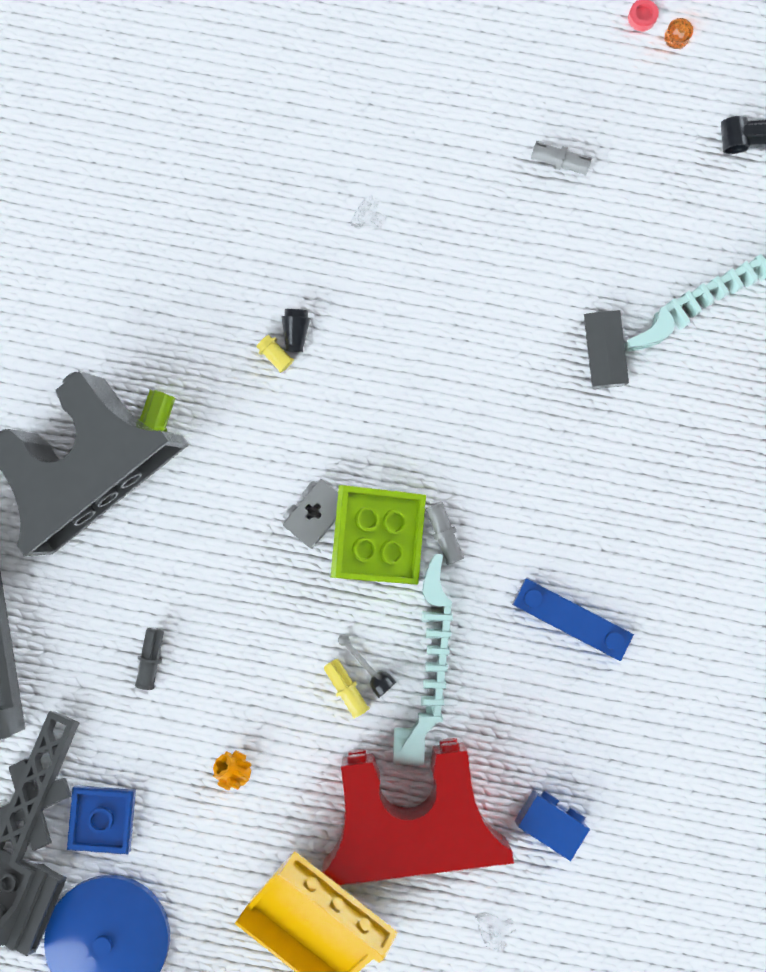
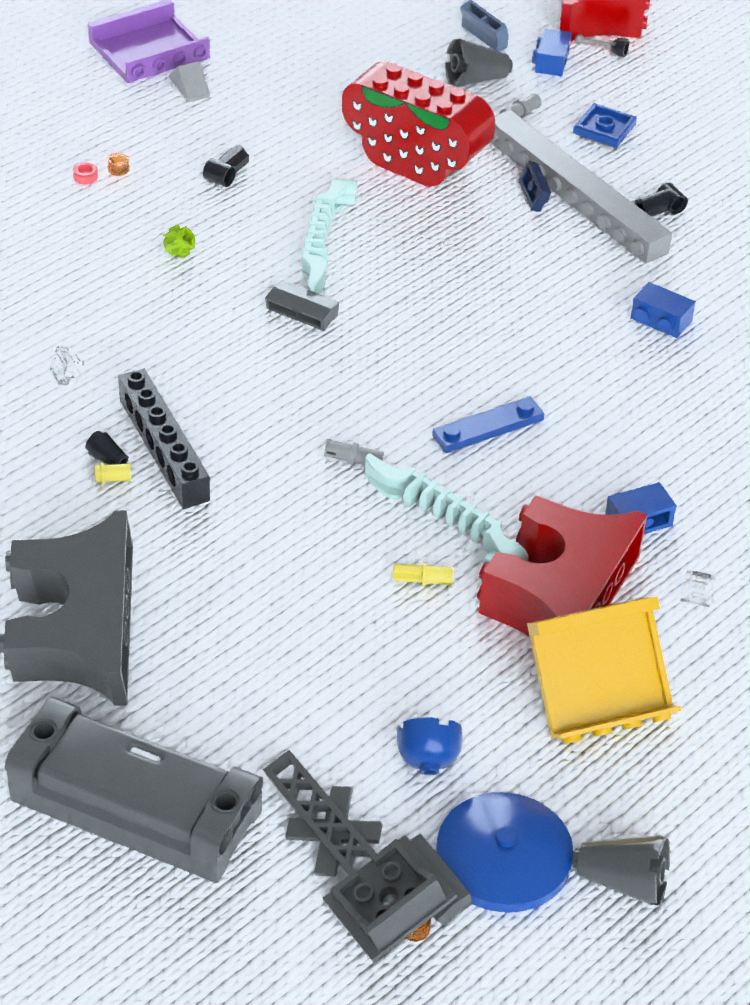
camera: 55 degrees left, 40 degrees down
blue plate [67,785,136,855] -> none
dark grey axle [134,628,164,690] -> none
light orange gear [213,750,251,791] -> none
light grey brick [282,479,338,549] -> none
lime plate [330,485,426,585] -> none
hinge [338,634,397,698] -> none
light grey pin [531,141,592,176] -> none
none -> black brick [118,368,210,509]
none -> lime gear [163,224,195,258]
none -> blue cylinder [397,717,463,775]

